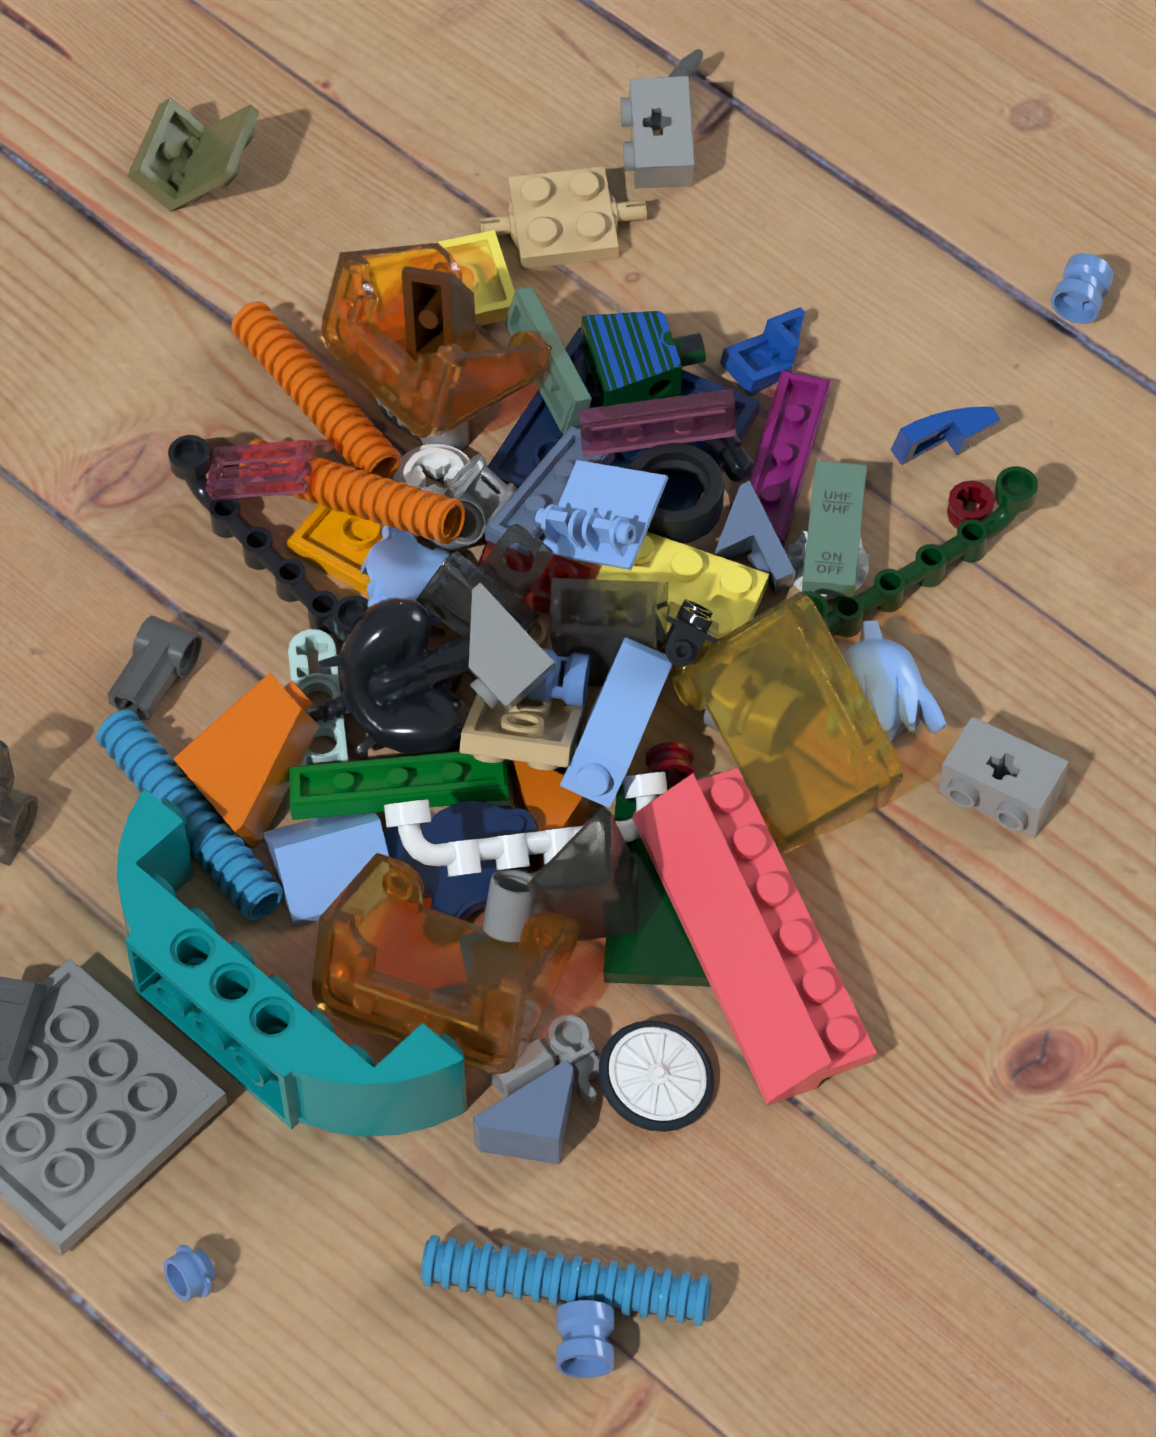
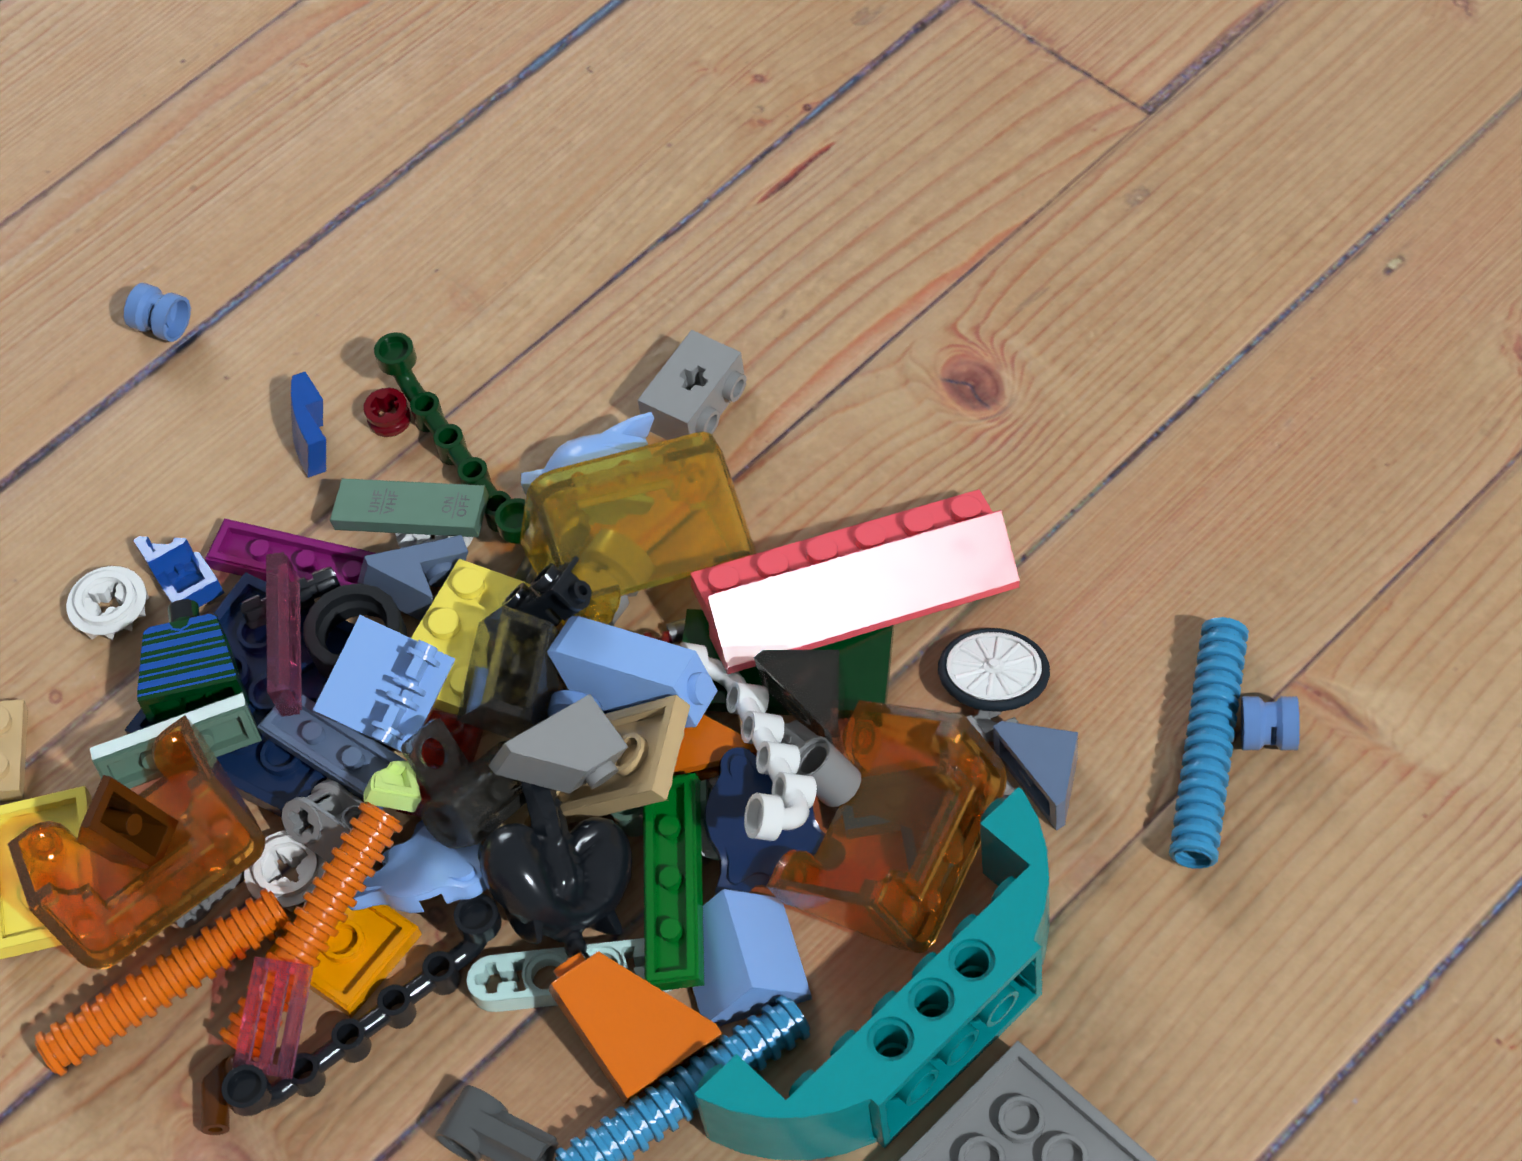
camera: 80 degrees left, 0 degrees up
medium blue plate [163,1245,216,1301] -> none
none -> white gear [66,566,149,640]
none -> yellowish green tile [363,760,422,812]

